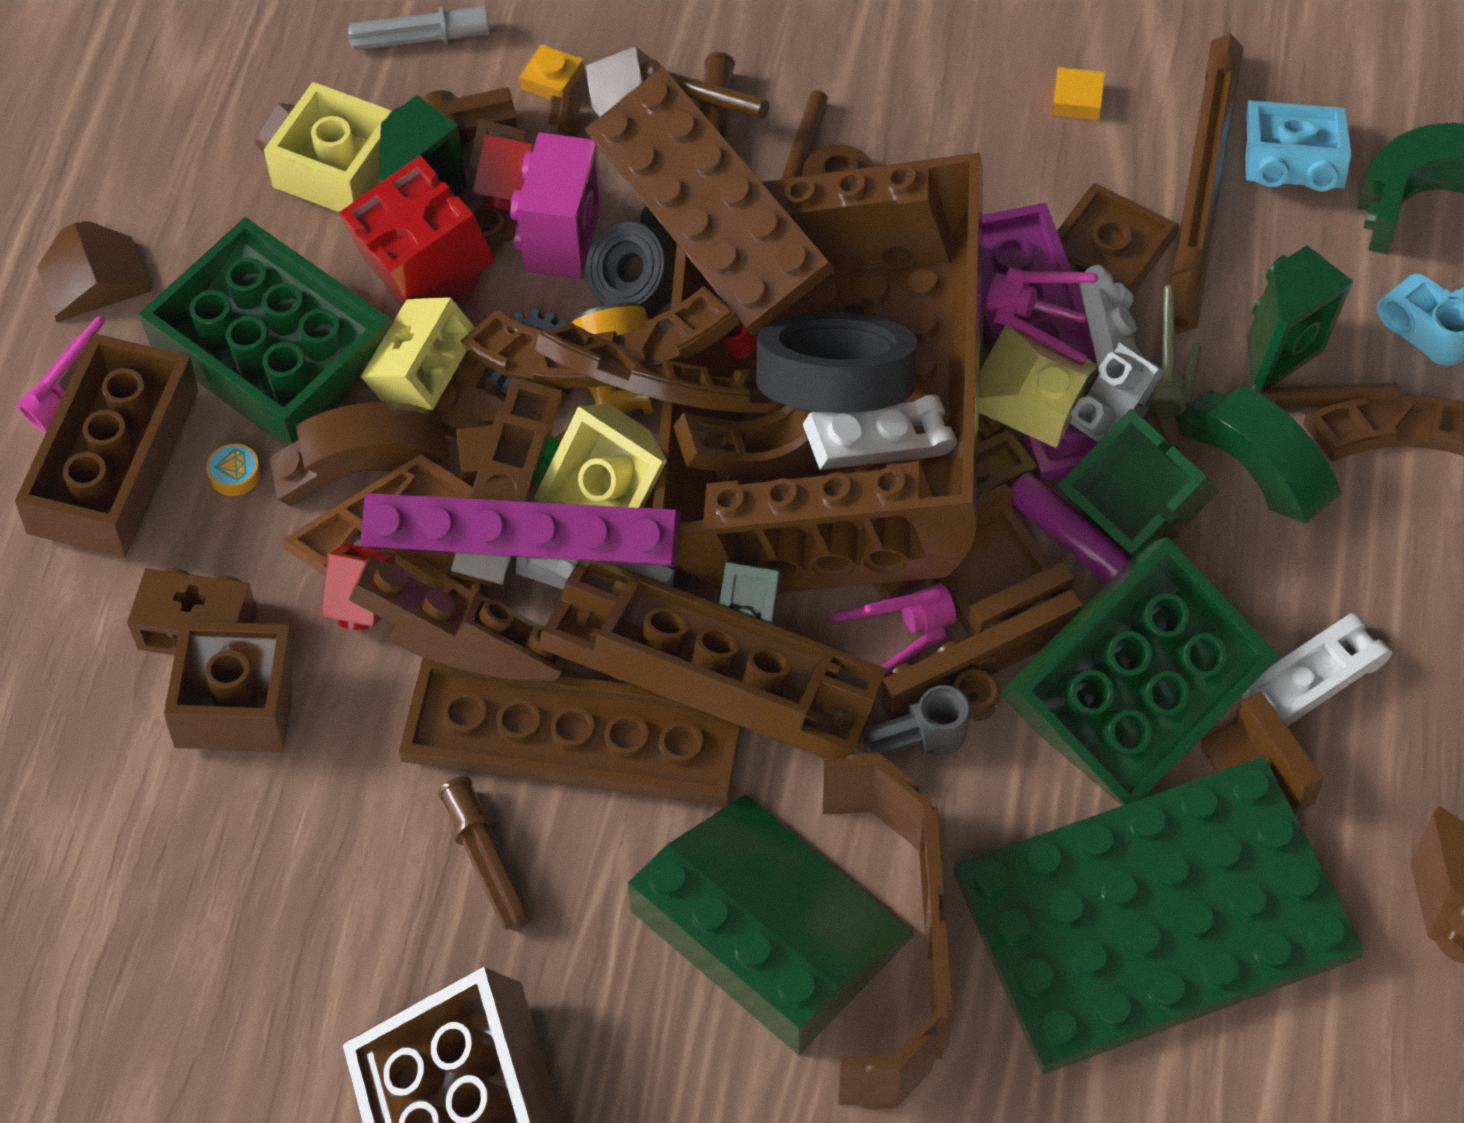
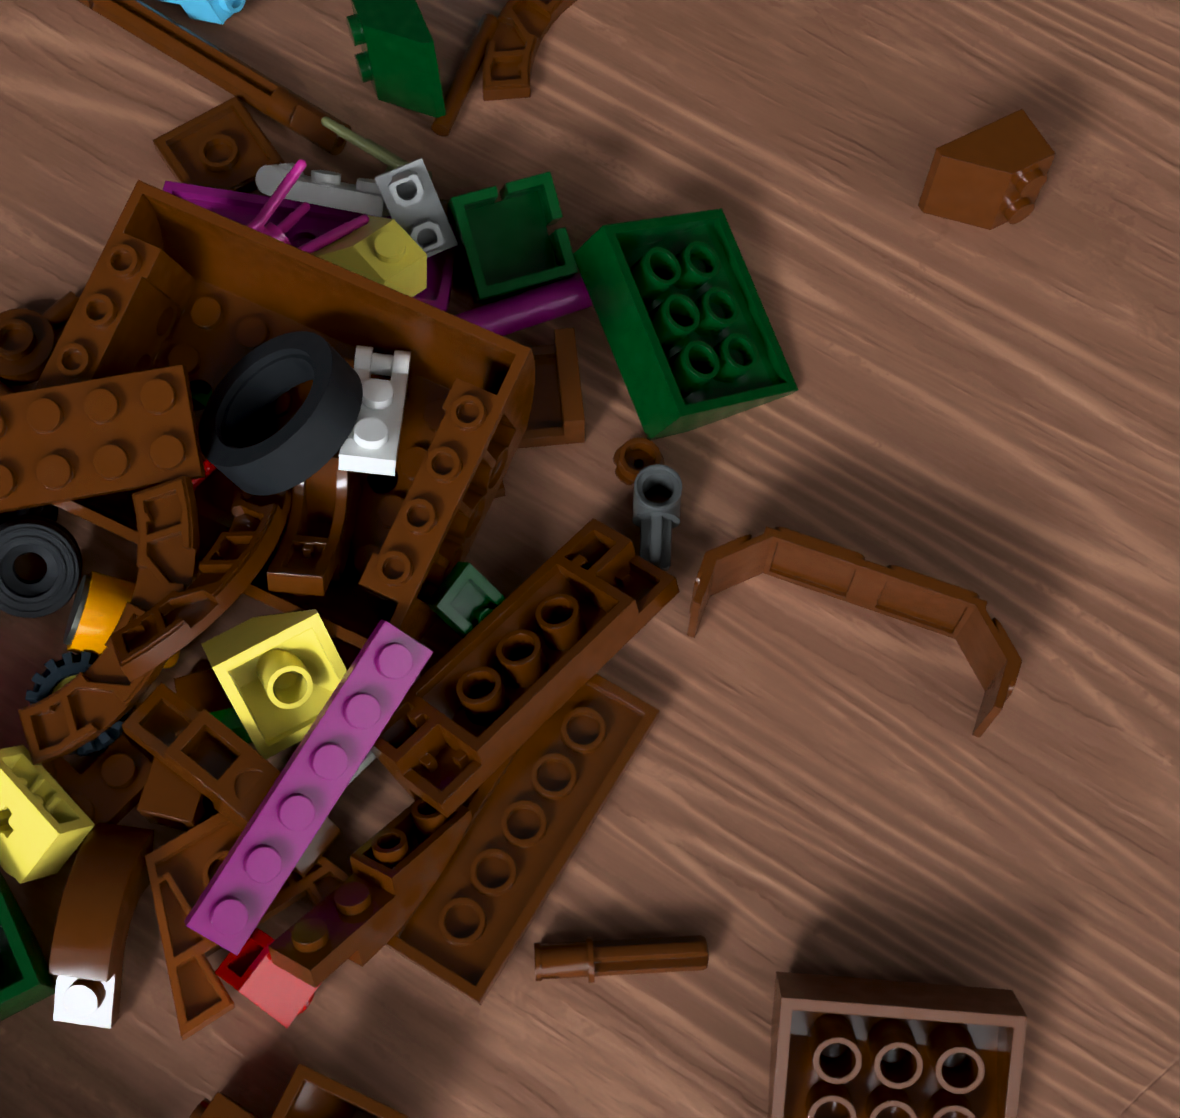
camera: 70 degrees left, 10 degrees up
tile [207,443,261,496] -> none
dark green slope [628,794,914,1055] -> none
dark pink plant [830,583,956,677] -> none
reddish brown plate [882,589,1083,720] -> none
dark green plate [953,756,1365,1075] -> none
light orange tile [1051,67,1105,121] -> none
dark green arch [1175,385,1342,523] -> none
reddish brown panel [1200,691,1324,814] -> none
white plate [1241,612,1393,726] -> none

